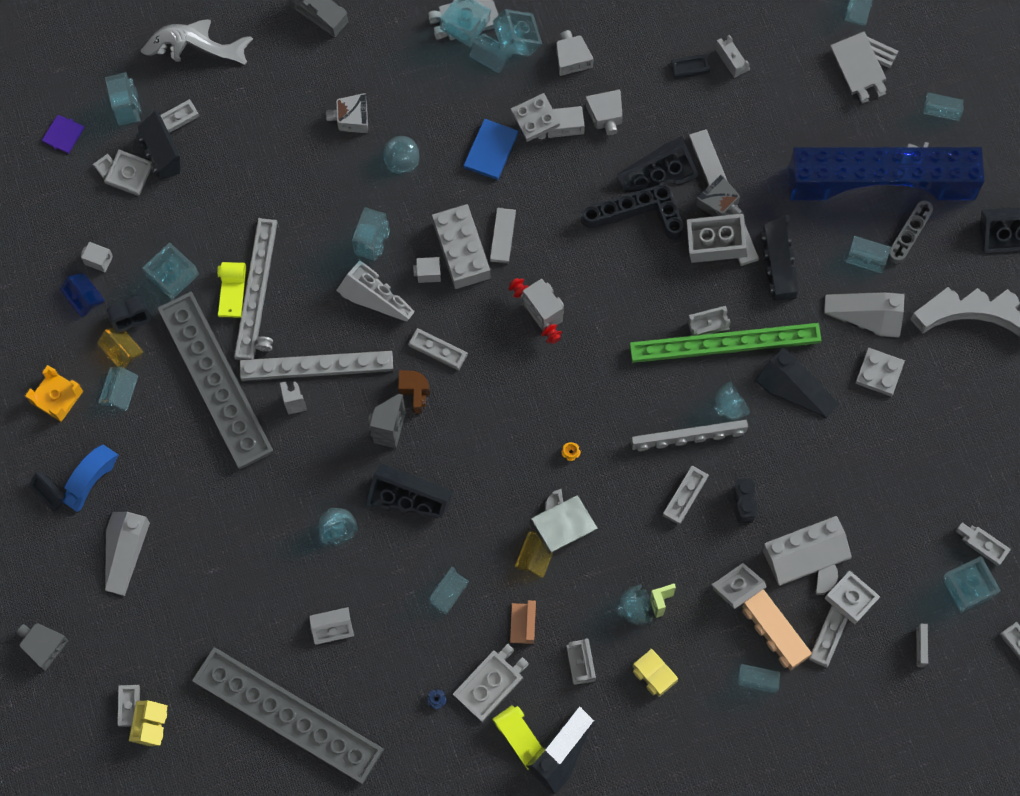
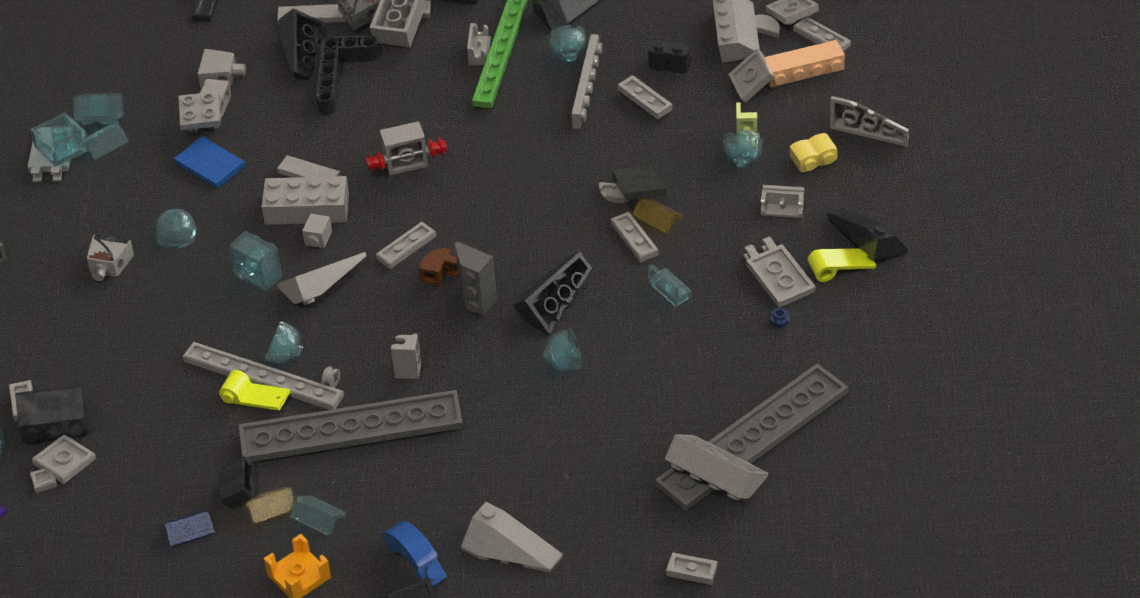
camera: 70 degrees left, 25 degrees down
light grey brick [81,242,113,272] -> none
light yellow piece [129,700,167,746] -> none
clear light blue brick [143,242,199,300] -> none
light grey plate [240,351,393,381] -> none
light grey panel [310,607,354,645] -> none
nougat panel [510,600,536,644] -> none
light grey torso [556,30,593,76] -> none
light orange plate [561,442,581,461] -> none
clear light blue panel [737,664,781,693] -> none
none -> clear light blue cylinder [265,321,303,365]
none -> light grey tile [610,212,659,263]
none -> light grey slope [665,434,769,500]
none -> light grey wedge [830,96,909,147]

